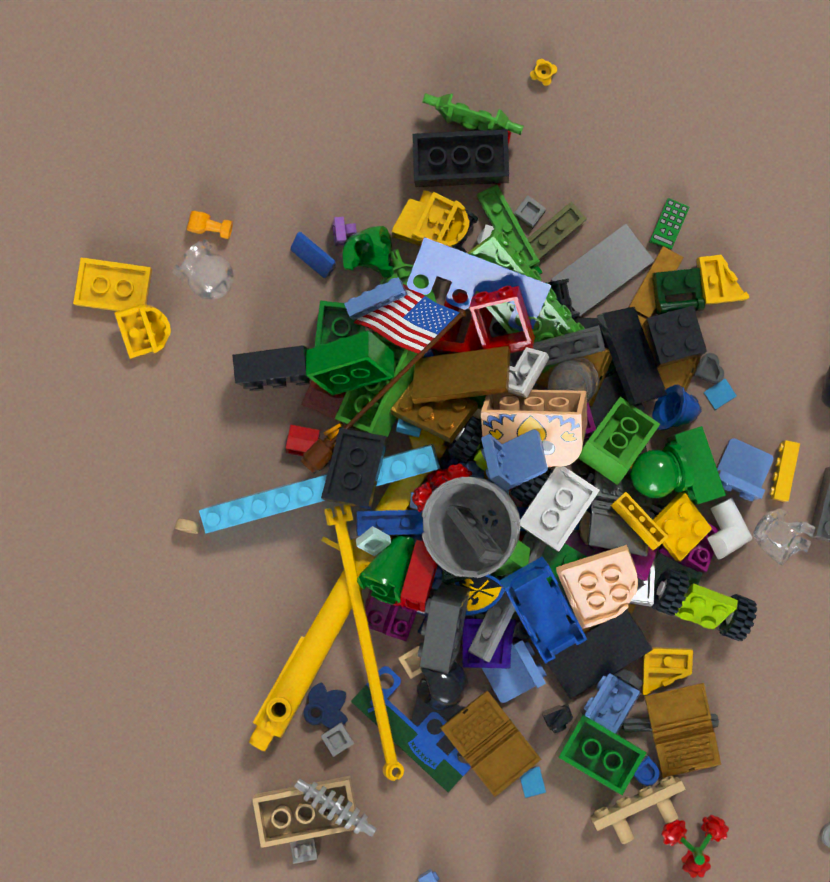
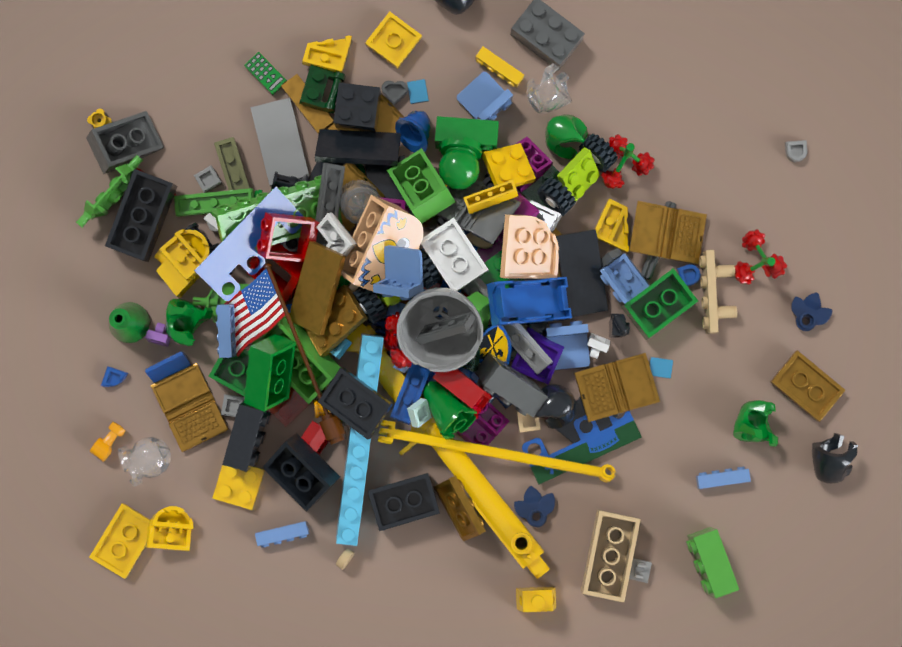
camera: 65 degrees left, 0 degrees up
light grey piece [294,778,377,837] -> none
light grey tile [321,722,354,757] -> none
white brick [707,498,752,560] -> none
none -> dark grey slope [86,111,164,174]
none -> blue tile [101,366,128,387]
none -> green cone [109,302,150,343]
none -> pearl gold piece [151,363,228,452]
none -> yellow plate [212,465,265,510]
none -> light grey tile [221,394,245,417]
none -> medium blue piece [255,521,310,548]
none -> black brick [262,433,340,512]
none -> yellow plate [365,11,422,69]
none -> black brick [368,473,440,531]
none -> pearl gold plate [434,475,486,541]
none -> yellow torso [516,587,556,612]
none -> green piece [545,114,588,159]
none -> white tile [587,333,610,359]
none -> red plant [601,134,655,189]

